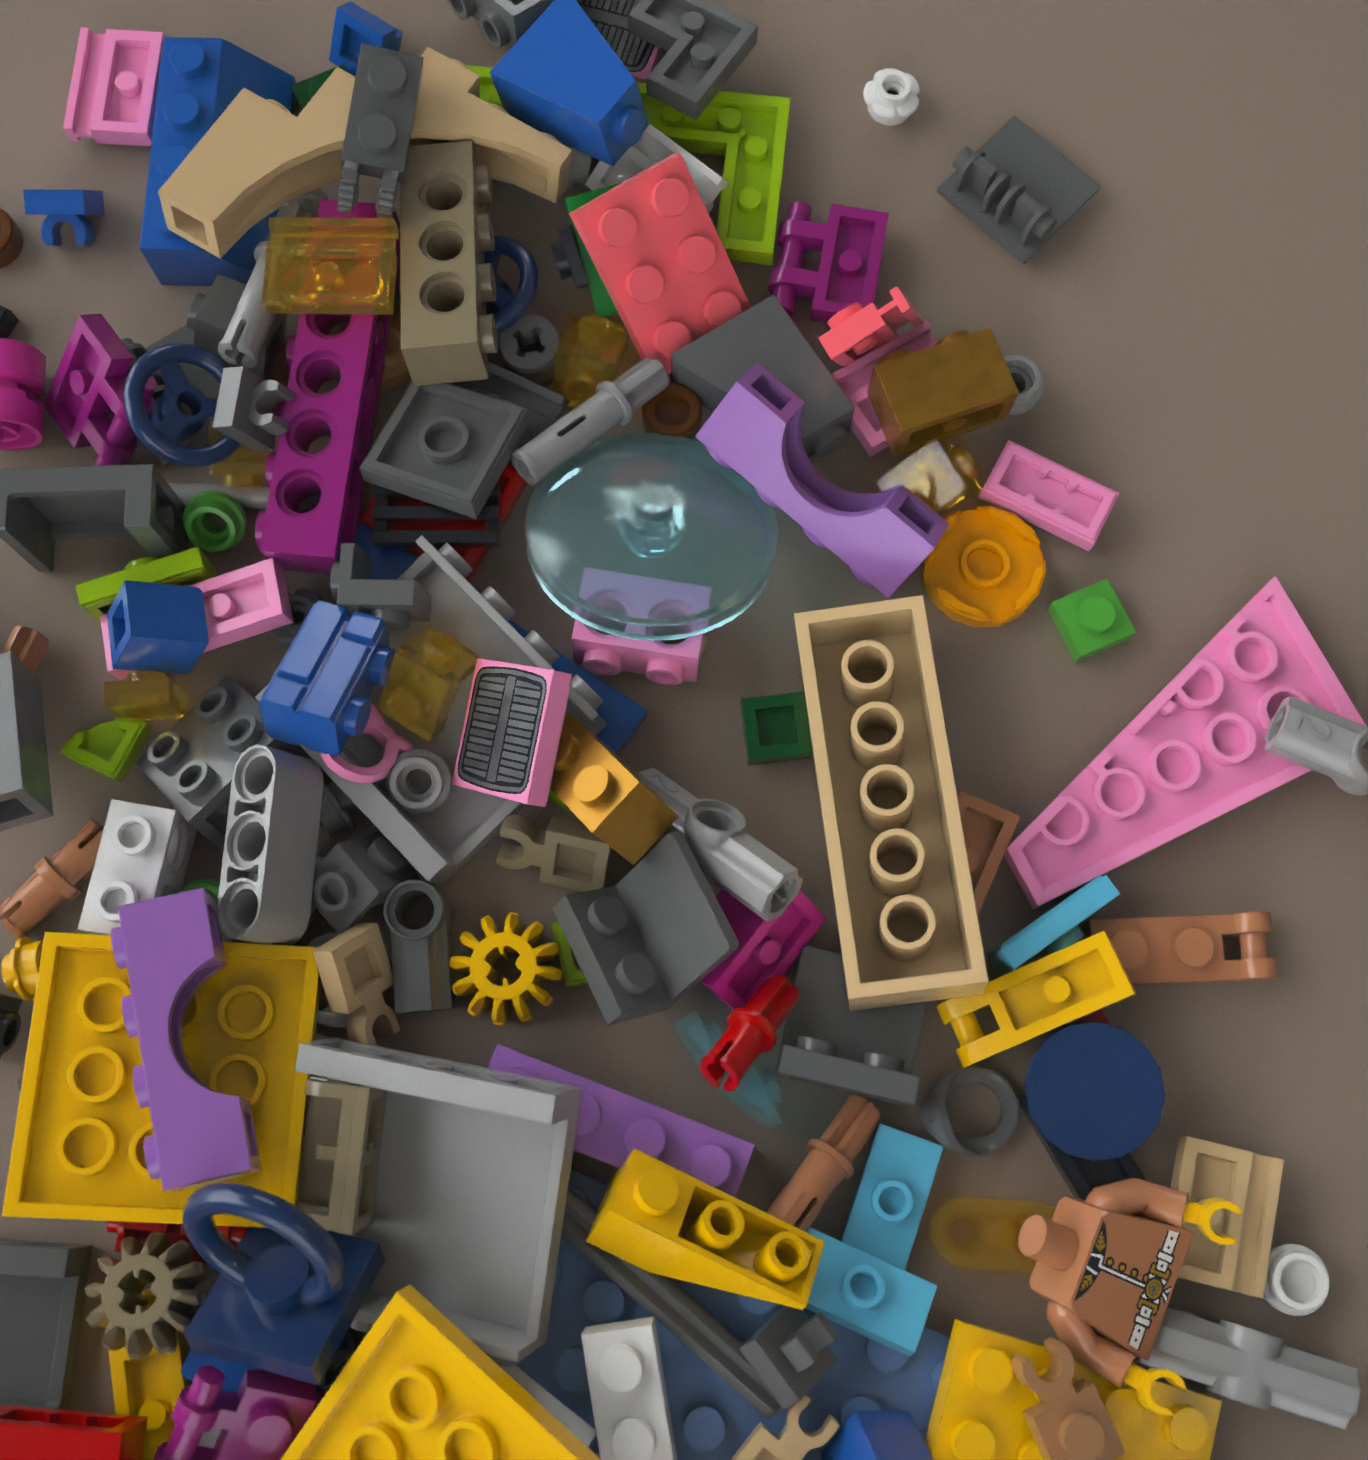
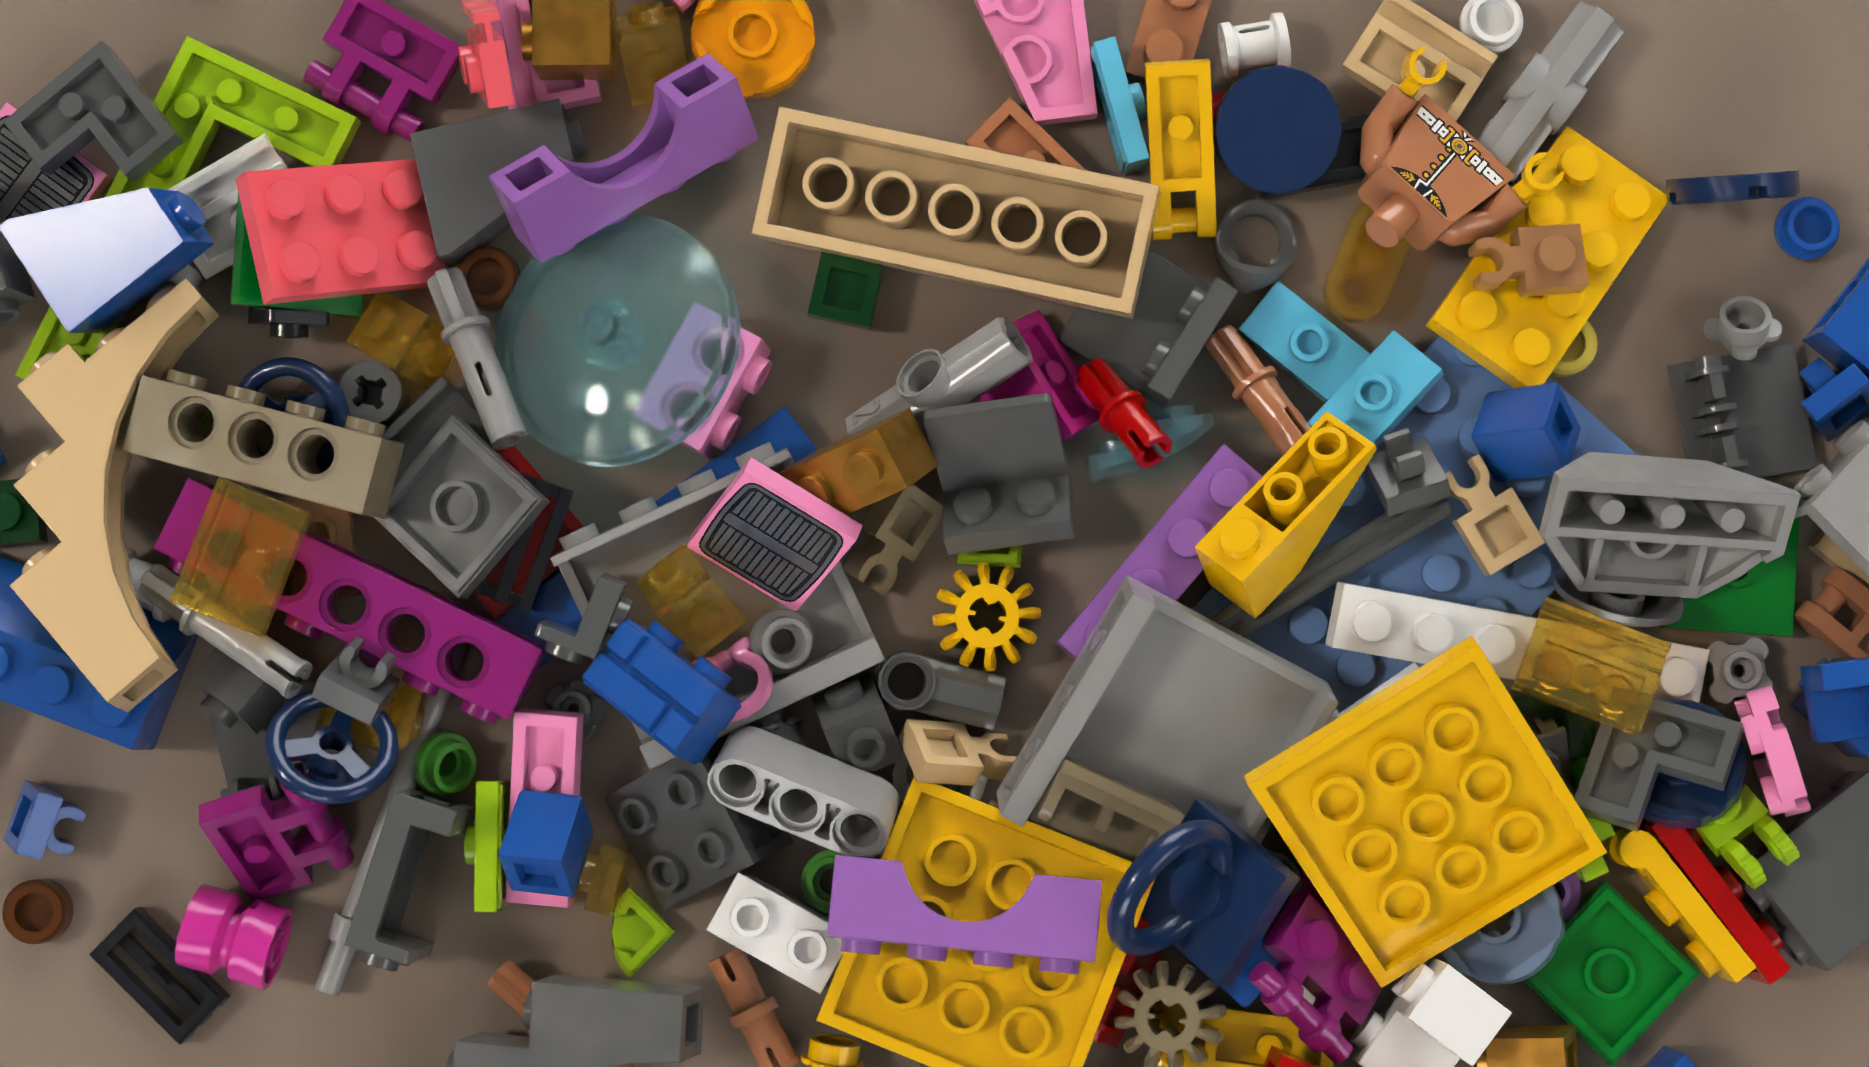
camera: 70 degrees left, 10 degrees up
dark grey hinge [337,43,423,223] -> none
none -> white bush [1217,12,1291,78]

